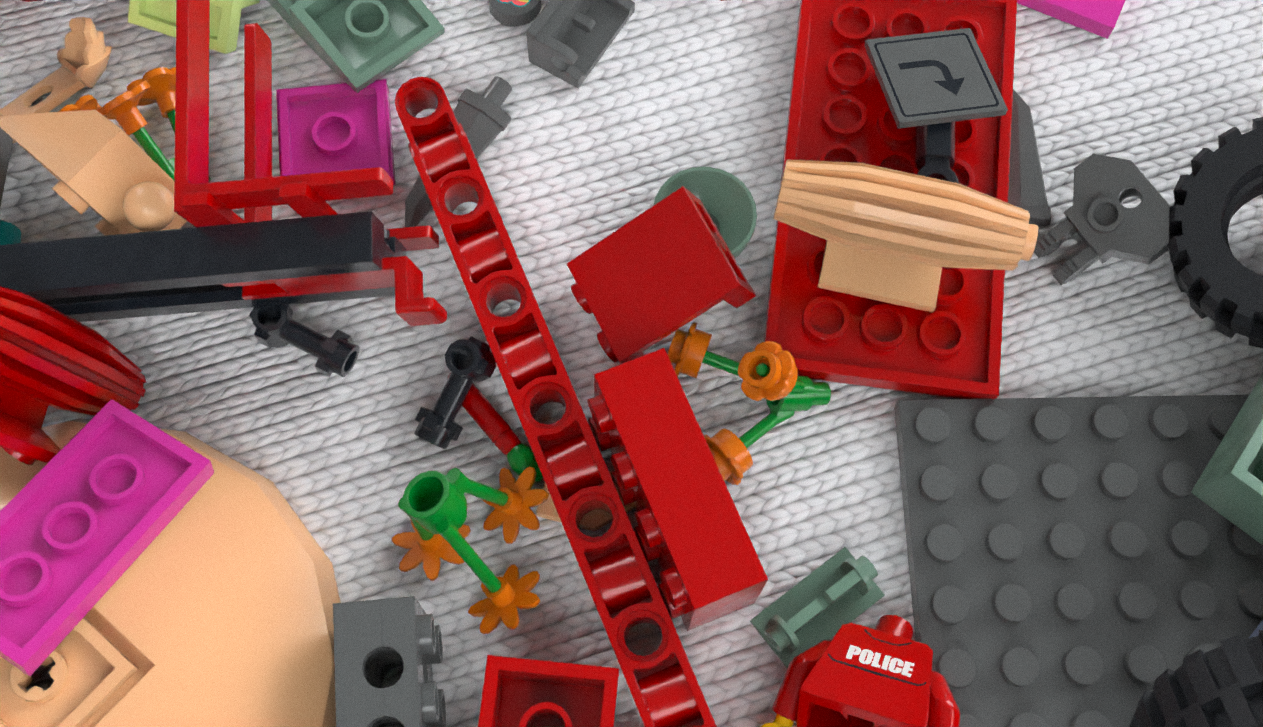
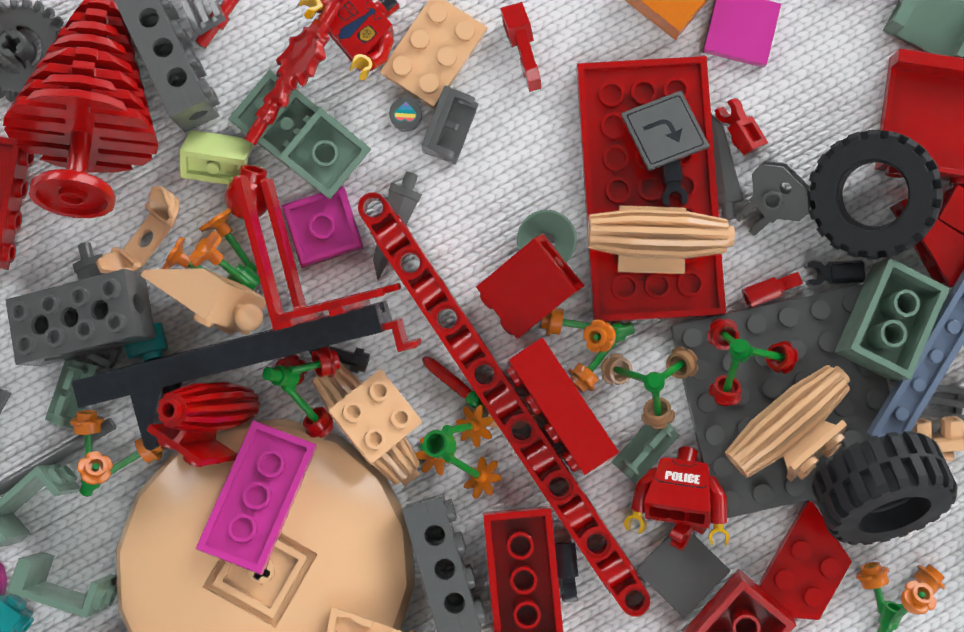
camera: 10 degrees left, 15 degrees up
black bar [414,336,496,449] -> none
none -> red piece [225,165,268,220]
none -> plant [262,346,340,438]
none -> light nougat plate [312,363,423,486]
none -> medium nougat plant [601,347,698,429]
none -> red plant [707,318,798,406]
none -> red plate [715,98,768,156]
none -> light nougat plate [725,365,850,482]
none -> red bar [741,272,803,309]
none -> black bar [804,260,865,287]

